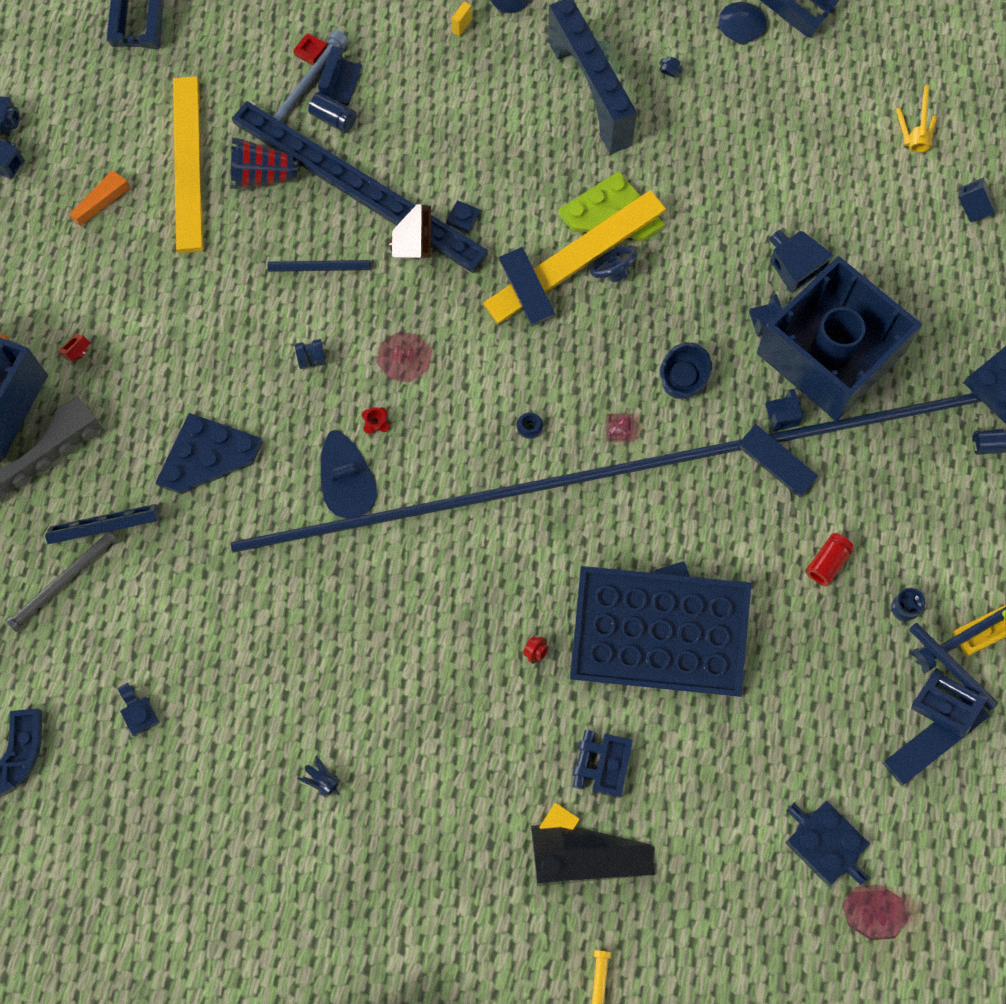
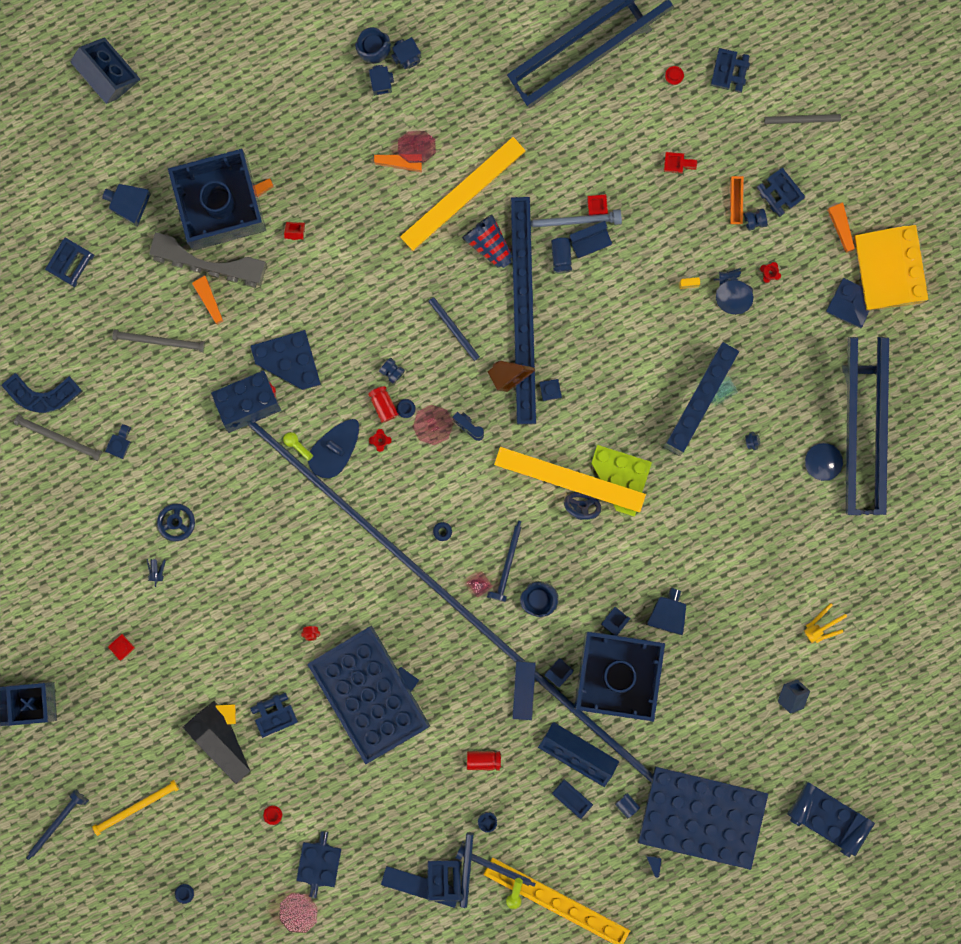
camera: 55 degrees right, 15 degrees up
dark blue tile [45,504,160,545] -> none
dark blue tile [499,247,555,327] -> none
none -> dark grey bar [14,414,102,462]
none -> red plate [108,634,135,661]
none -> dark blue piece [157,503,195,542]
none -> orange piece [192,275,223,325]
none -> dark blue piece [211,370,282,433]
none -> red plate [263,805,283,825]
none -> lime bar [283,432,313,461]
none -> red piece [368,386,399,423]
none -> dark blue plate [397,399,416,418]
none -> clear pink piece [398,131,436,163]
none -> dark blue plate [452,412,484,441]
none -> dark blue piece [487,520,522,602]
none -> dark blue panel [538,722,619,788]
none -> dark blue tile [551,779,593,819]

